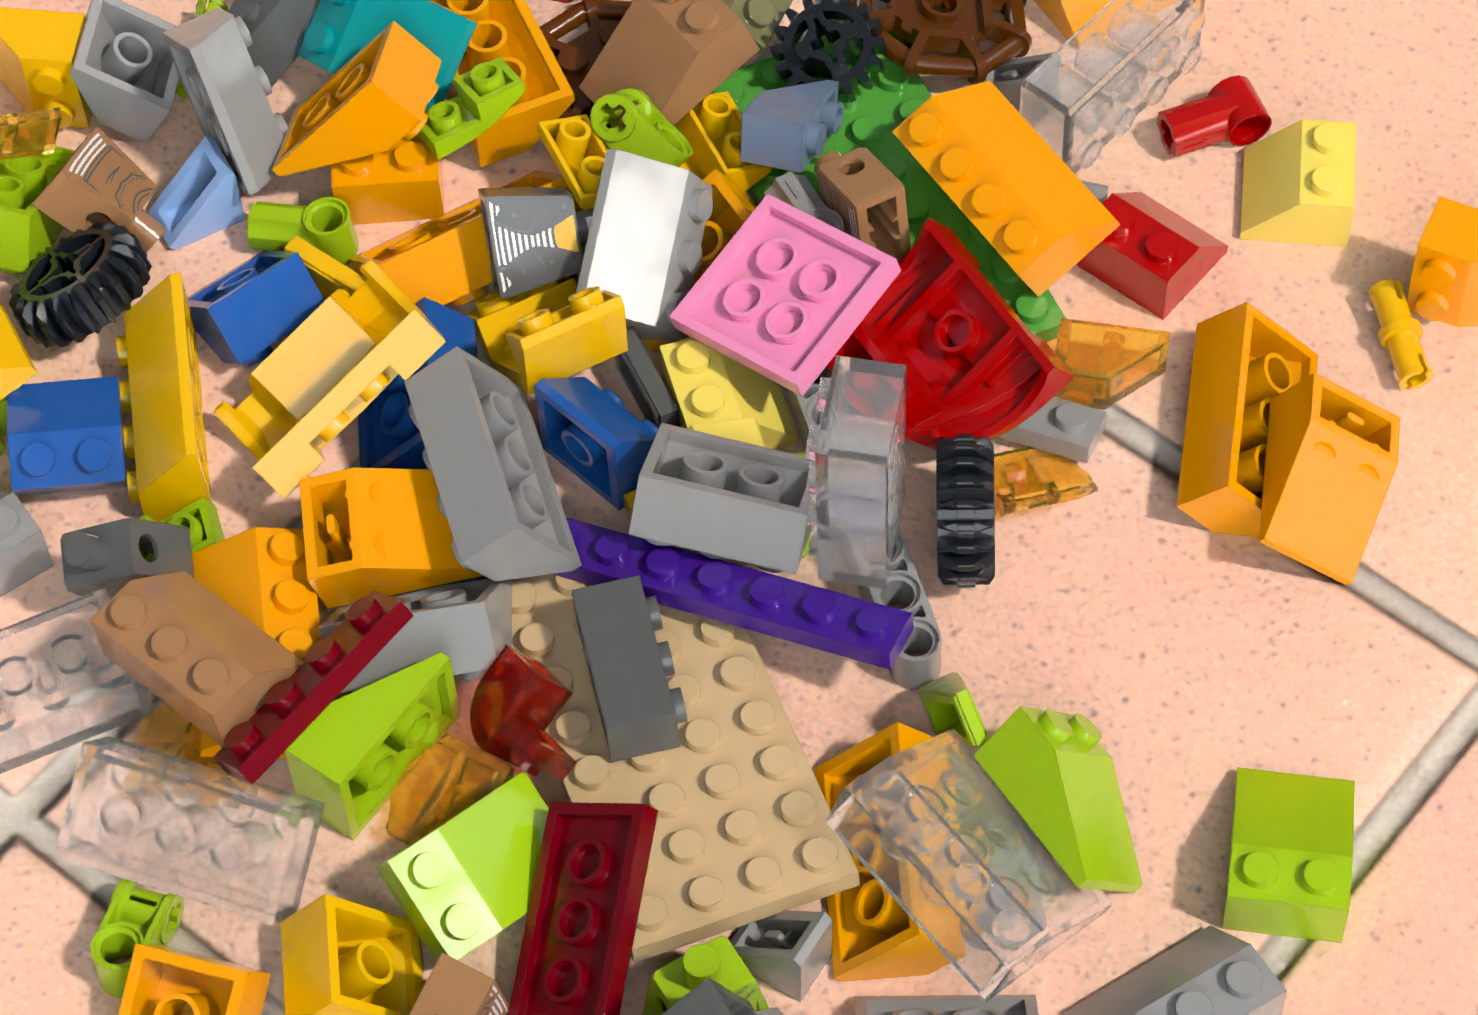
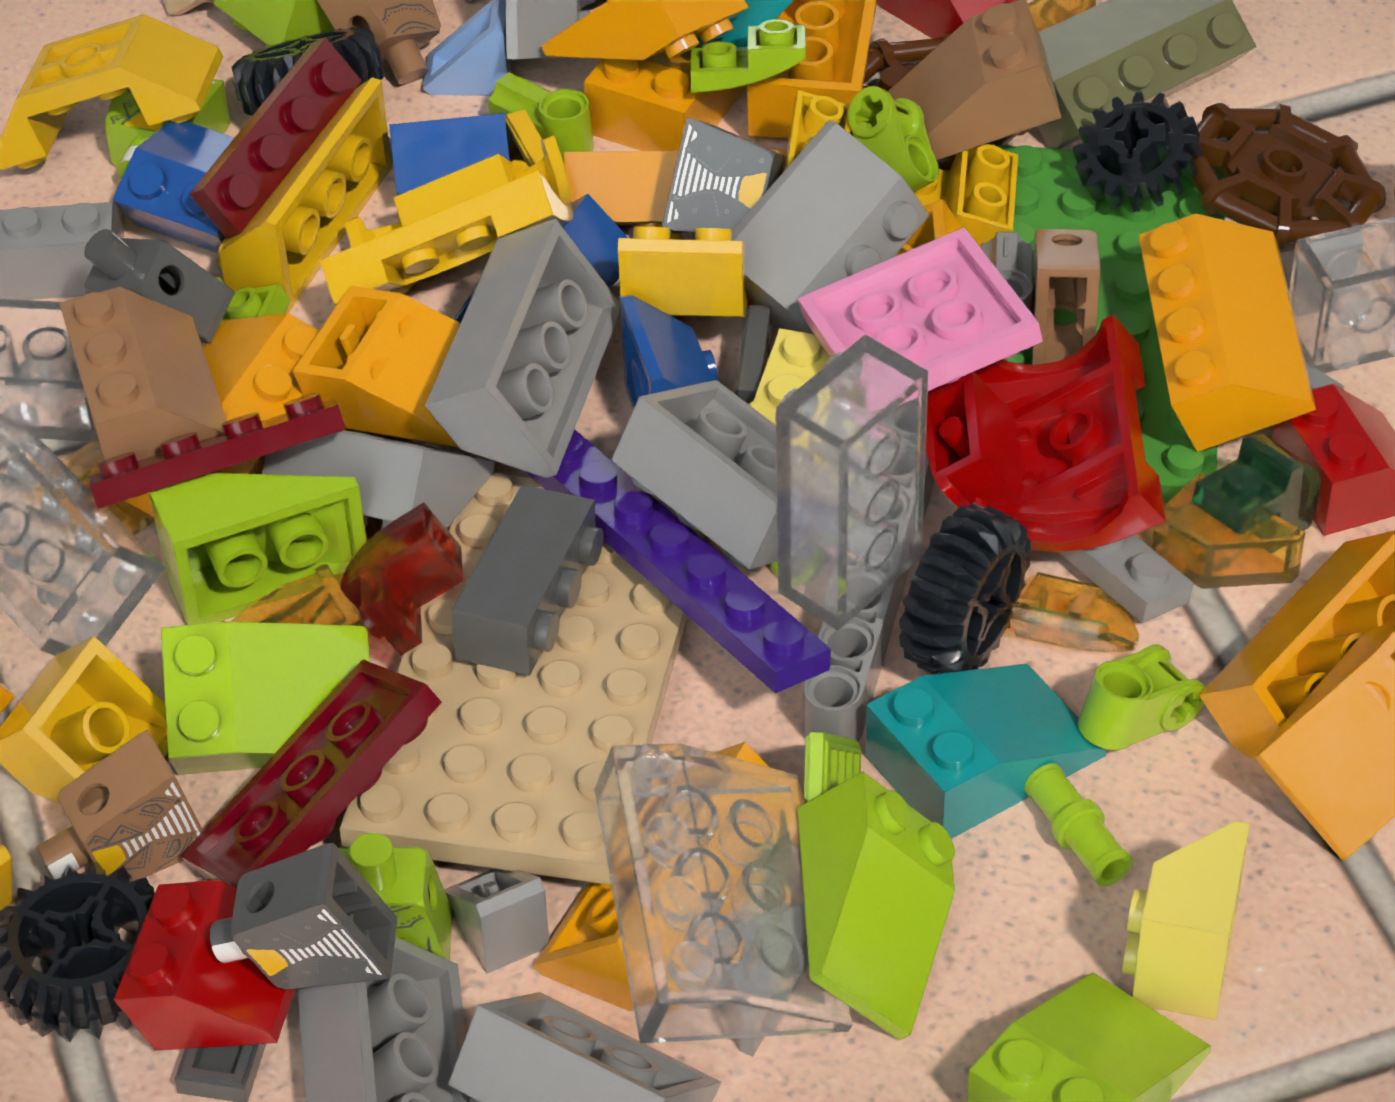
camera: 30 degrees right, 10 degrees down
sand blue slope [740,80,844,173] -> none
none -> dark red plate [189,38,362,238]
none -> teal slope [865,664,1107,839]
none -> lime pin [1024,763,1133,886]
none -> lime piece [1078,644,1206,750]
none -> light yellow slope [1122,820,1250,1020]
none -> clear green brick [1191,434,1321,551]

